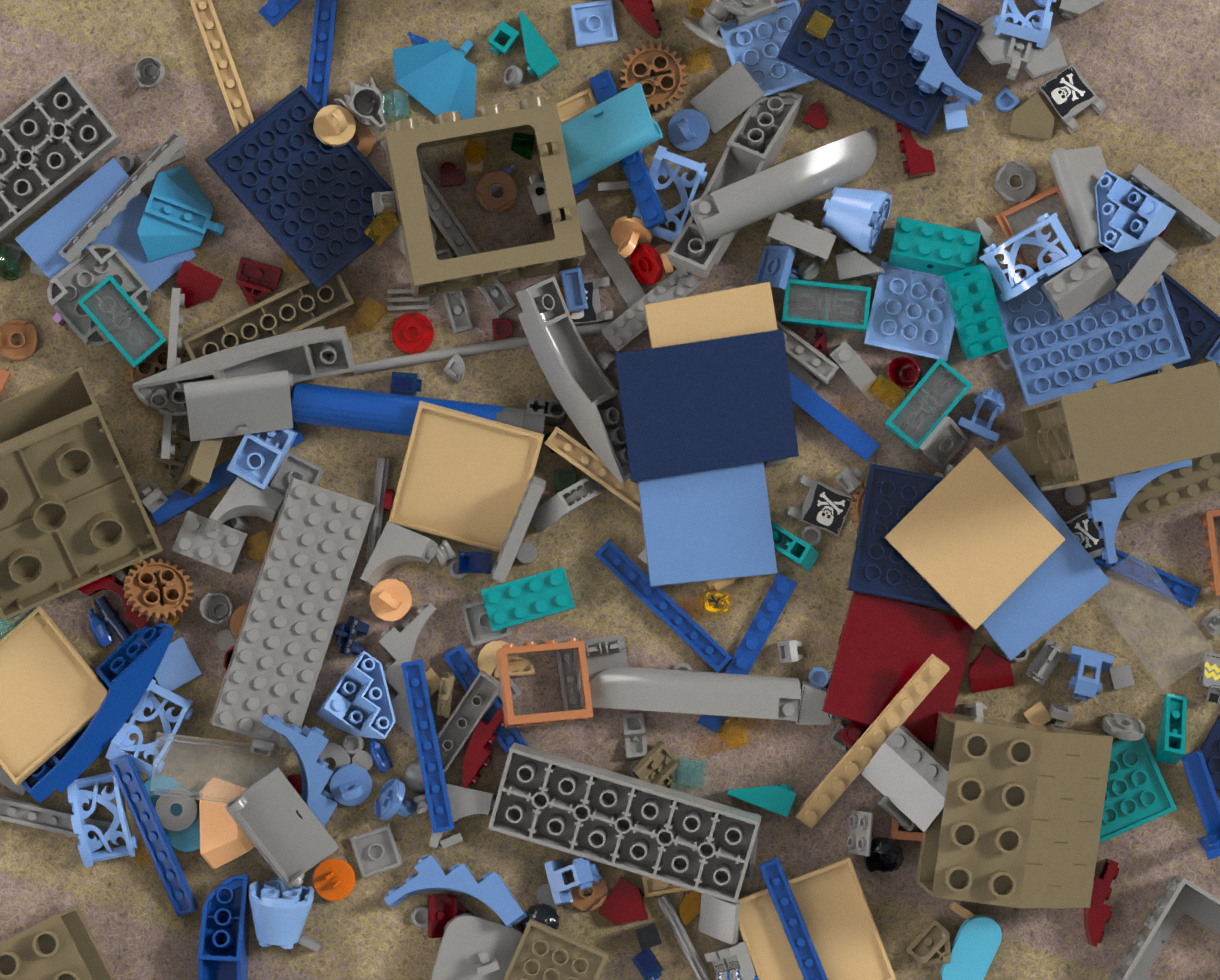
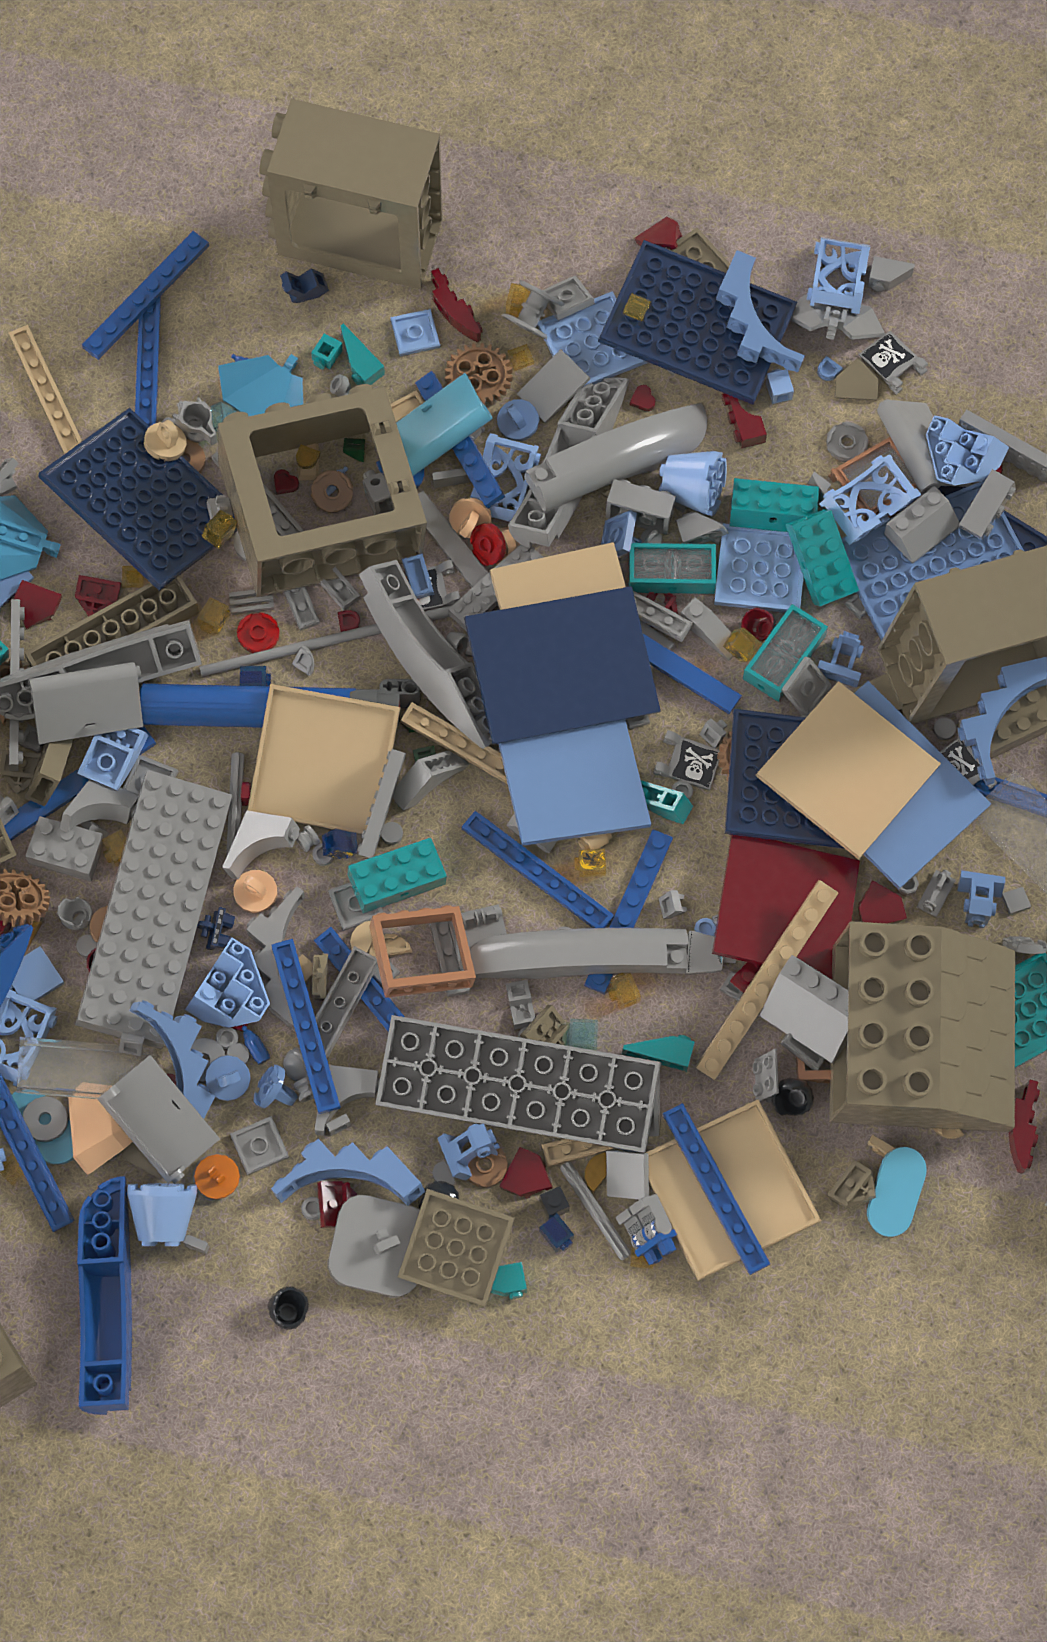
camera: 10 degrees left, 15 degrees down
dark red slope [462,706,505,788] -> none

